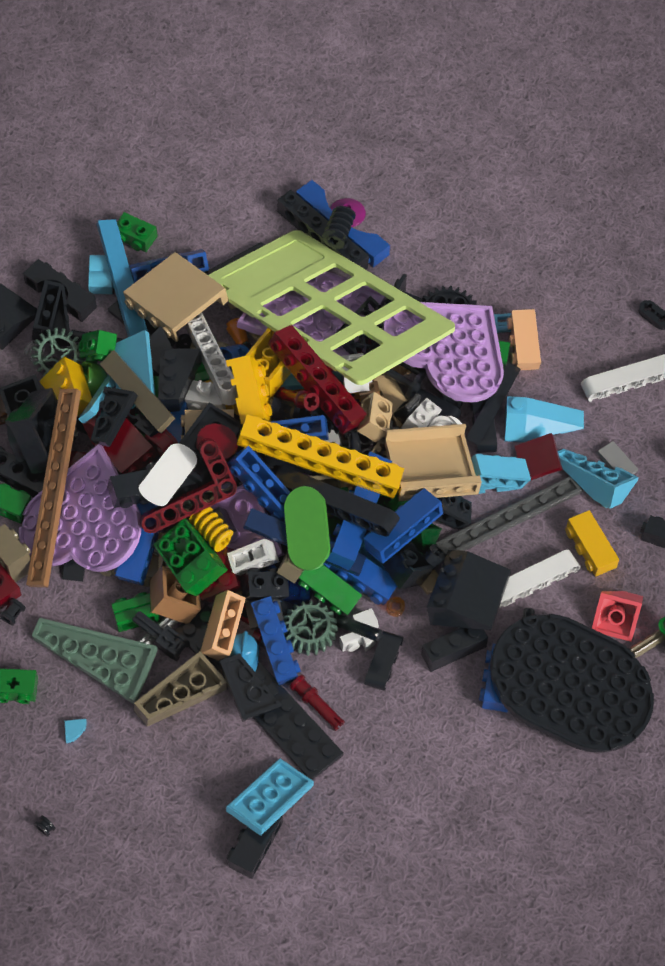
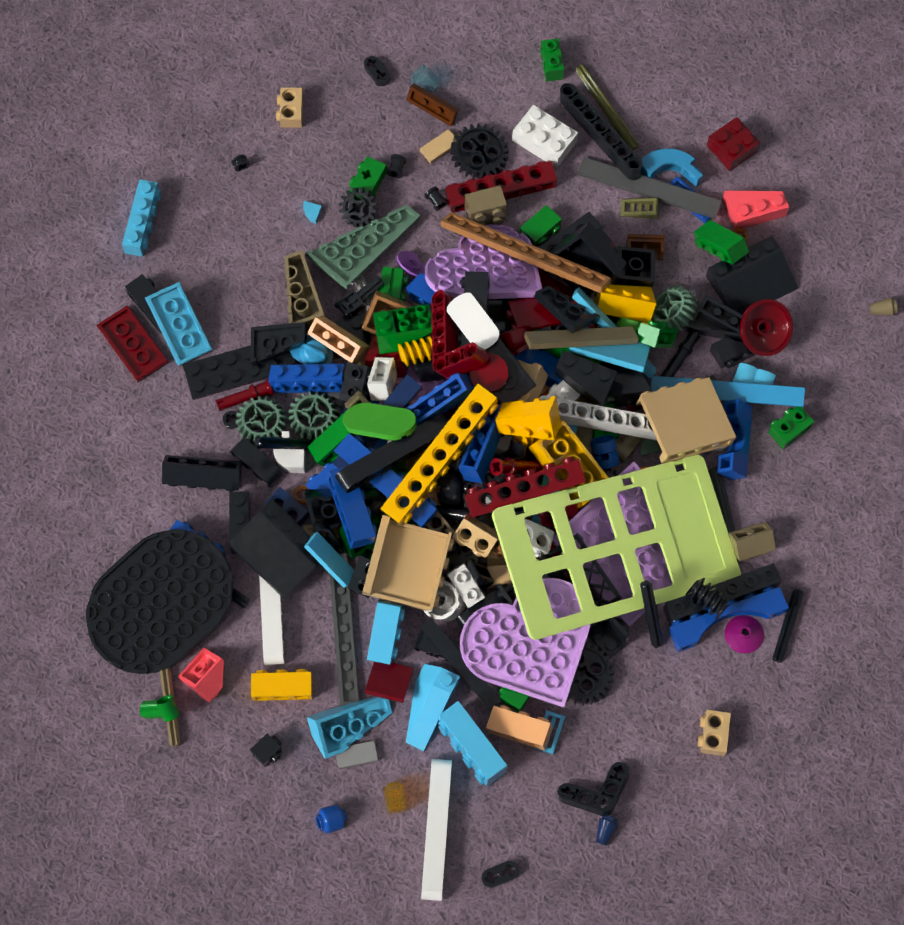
camera: 115 degrees right, 10 degrees up
none -> dark red tile [96,305,169,383]
none -> medium azure brick [122,179,161,257]
none -> black brick [162,455,242,492]
none -> black bush [223,411,240,429]
none -> sand green gear [235,395,287,445]
none -> dark blue brick [264,487,310,526]
none -> medium azure tile [304,532,354,588]
none -> black gear [339,188,379,227]
none -> clear yellow brick [383,782,407,814]
none -> medium lavender dish [397,251,425,276]
none -> medium azure brick [438,701,507,787]
none -> black beam [557,762,629,816]
none -> dark blue cone [595,816,619,846]
none -> black axle [640,580,663,648]
none -> tan brick [697,710,731,756]
none -> dark tan brick [729,521,776,561]
none -> dark red dish [740,299,793,356]
none -> black axle [772,589,804,663]

